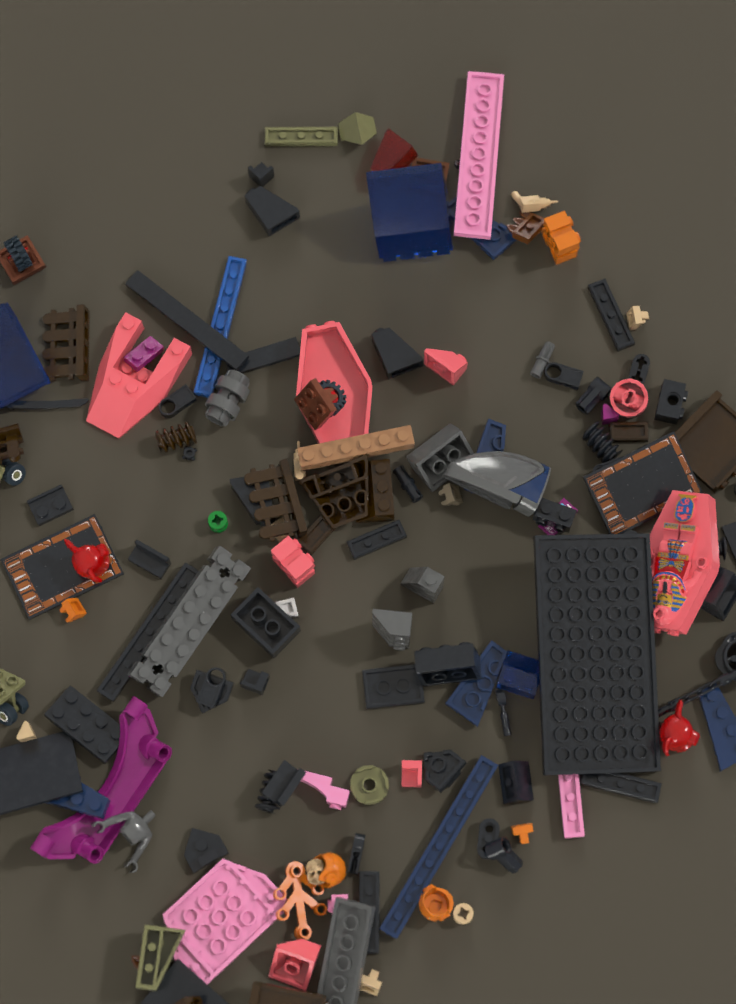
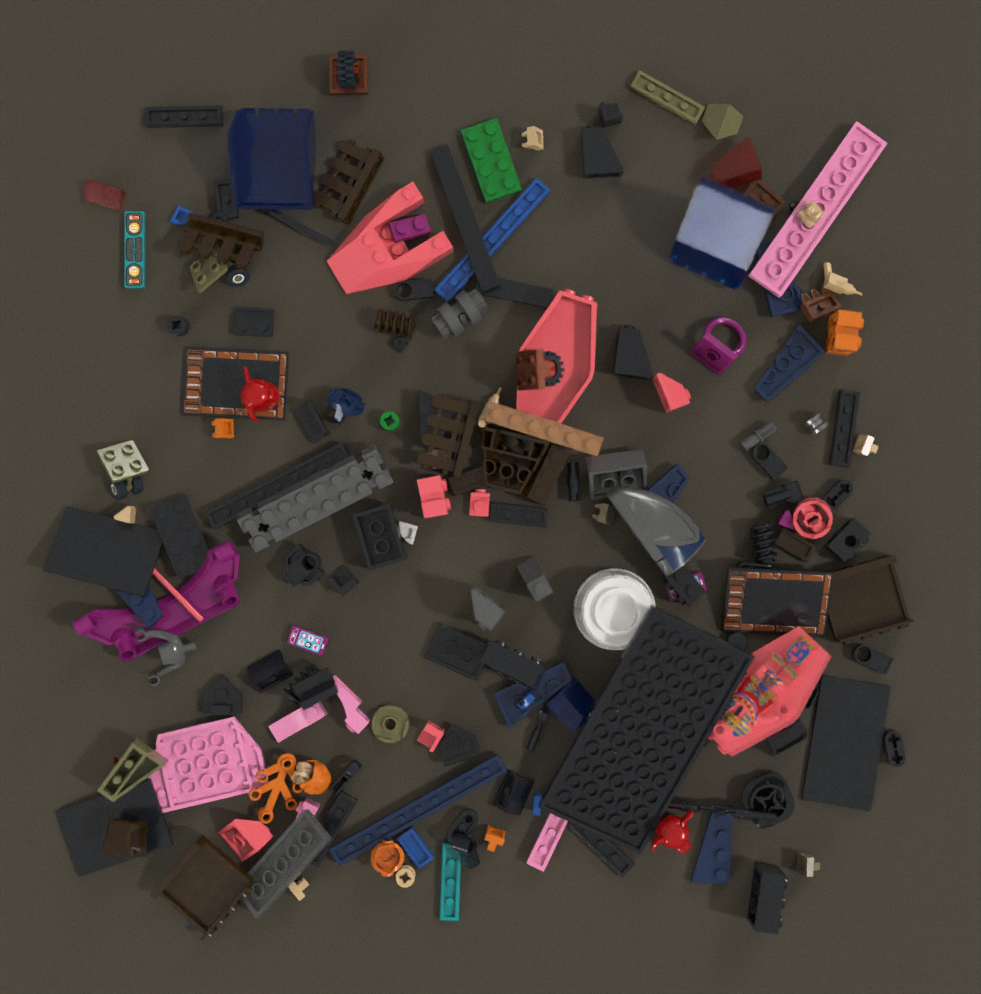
camera: 30 degrees right, 15 degrees up
none -> coral axle [153,568,204,622]
none -> black panel [247,649,294,694]
none -> bright pink slope [268,702,327,743]
none -> tile [287,625,330,656]
none -> dark blue tile [327,387,365,425]
none -> blue tile [396,826,435,869]
none -> teal tile [440,842,461,921]
none -> green plate [461,118,522,204]
none -> coral bracket [469,489,490,517]
none -> blue tile [517,691,535,710]
none -> tan tile [522,126,544,151]
none -> blue tile [532,792,542,816]
none -> white piece [573,568,655,650]
none -> magenta tile [690,317,747,376]
none -> dark blue wing [754,325,826,403]
none -> tan tile [797,200,825,229]
none -> flat silver wheel [804,412,829,435]

